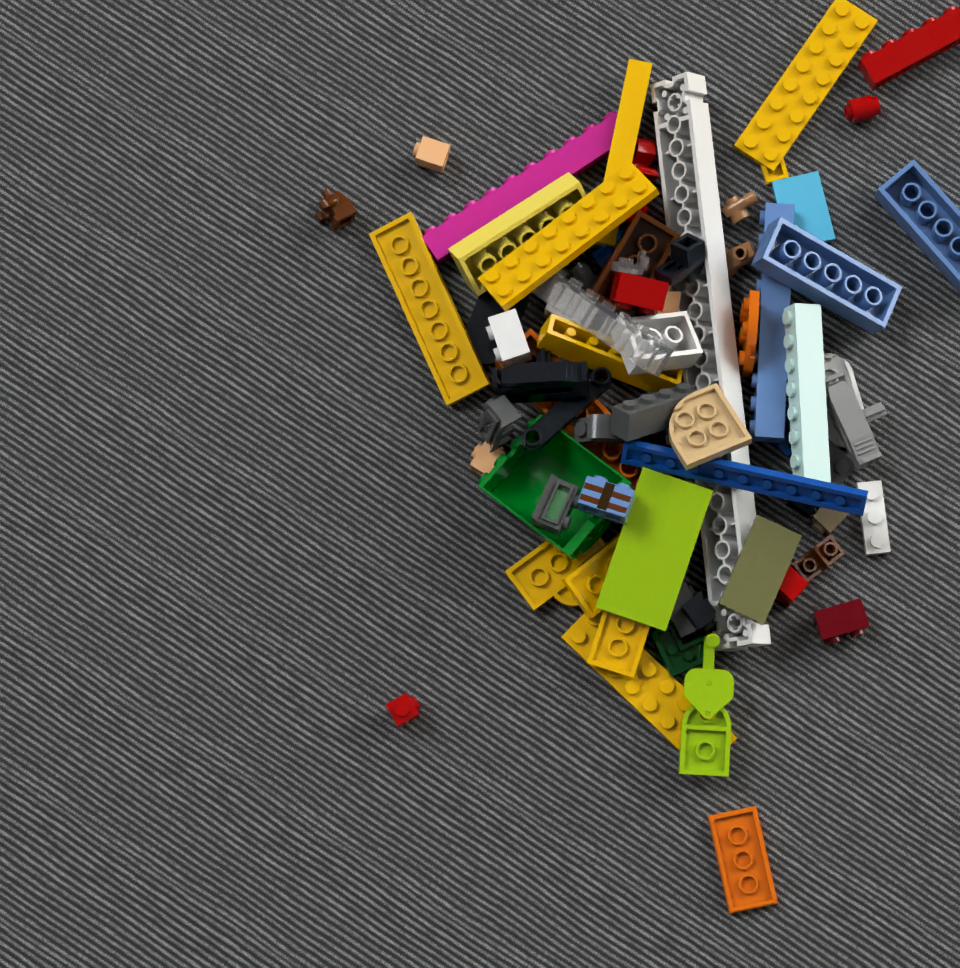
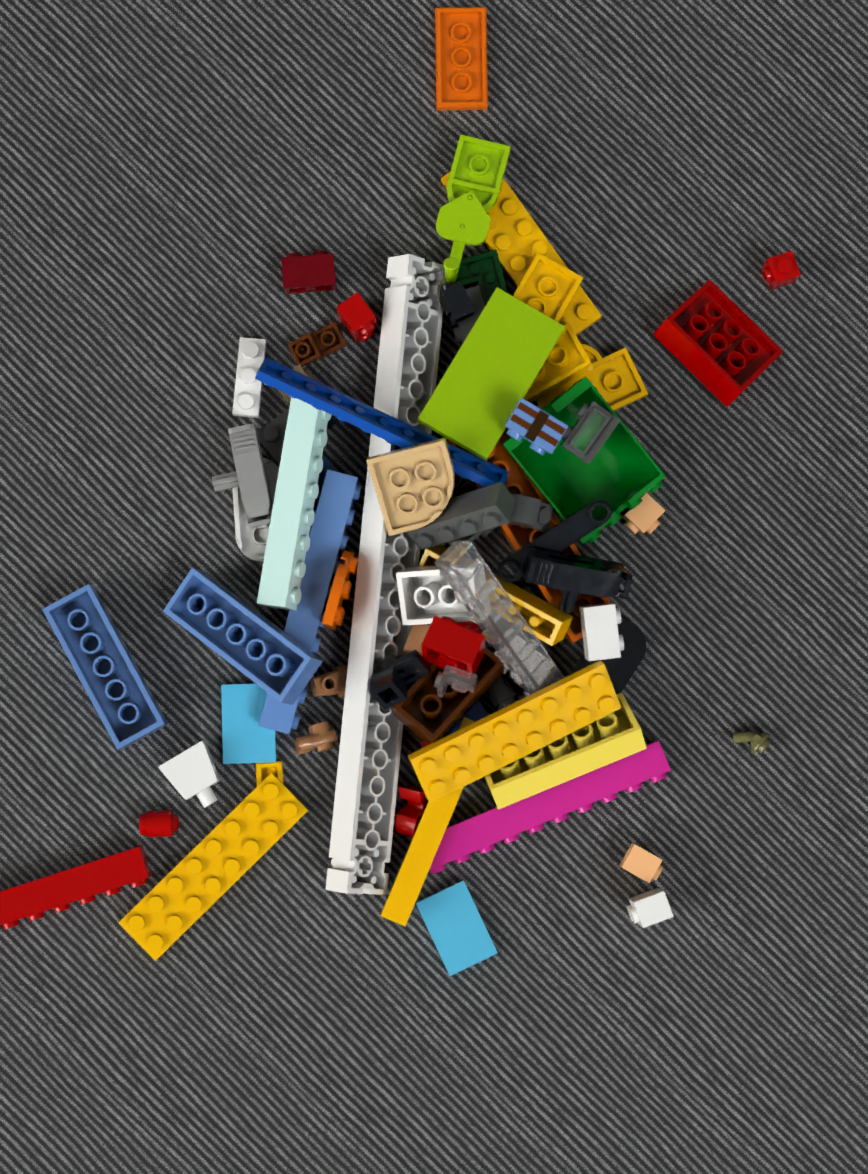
camera: 170 degrees left, 5 degrees up
reddish brown piece [315,188,357,232] -> none
yellow plate [369,212,491,406] -> none
dark grey window [477,395,522,453] -> none
olive tile [717,515,802,625] -> none
none -> white torso [158,741,220,808]
none -> medium azure tile [416,880,498,976]
none -> white brick [626,888,674,928]
none -> red slope [653,279,784,407]
none -> olive plate [733,731,771,755]

